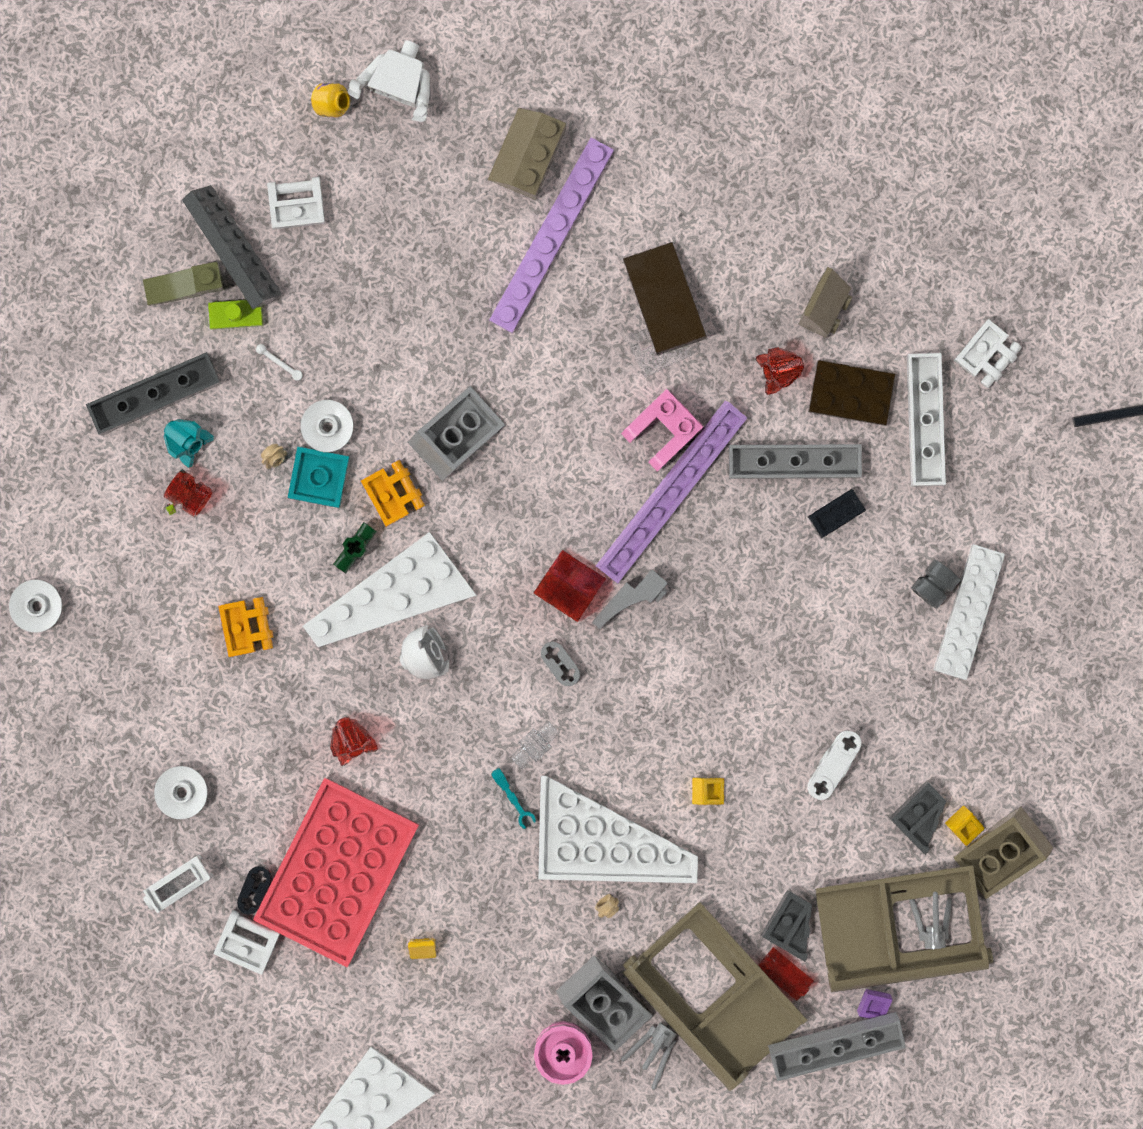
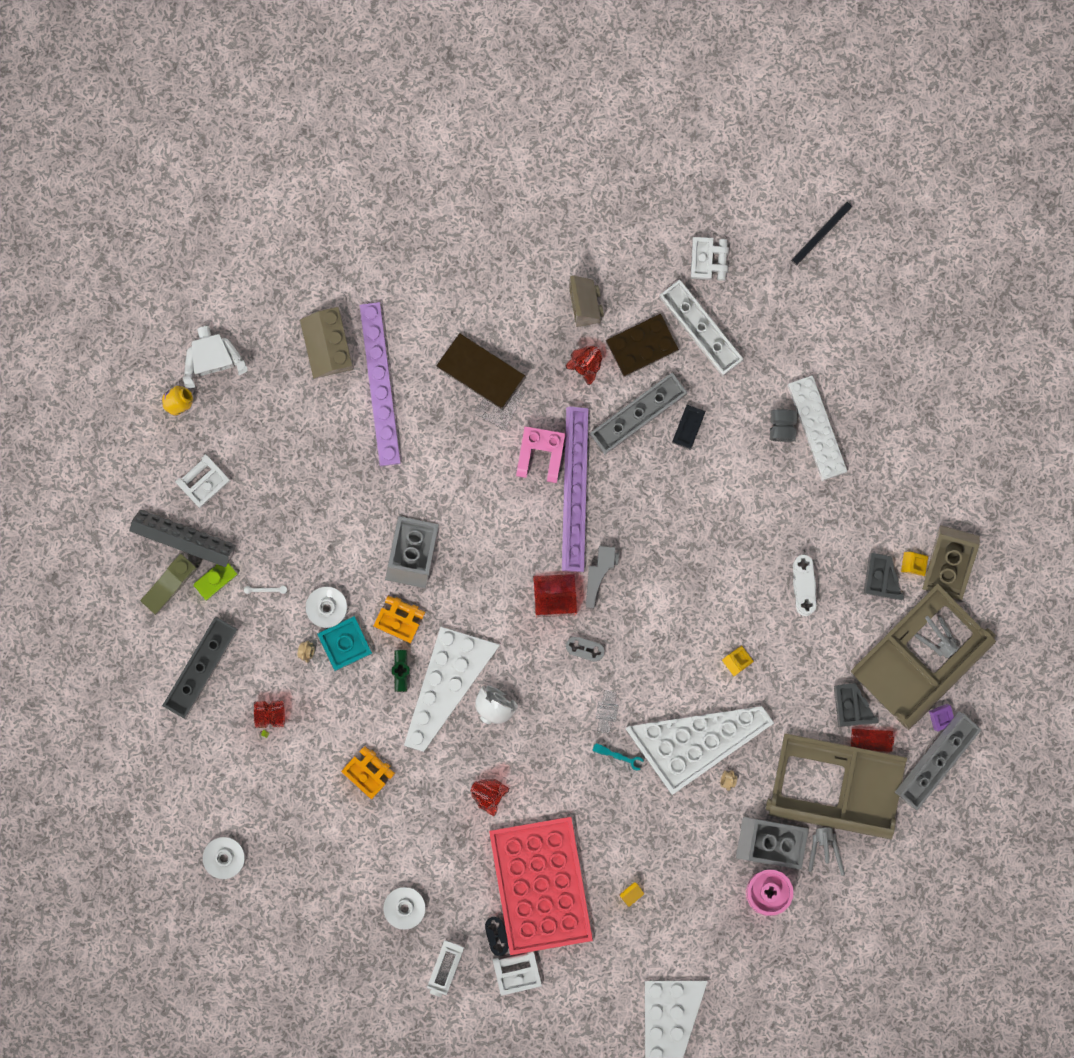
camera: 45 degrees left, 5 degrees down
teal brick [163,419,214,468] -> none

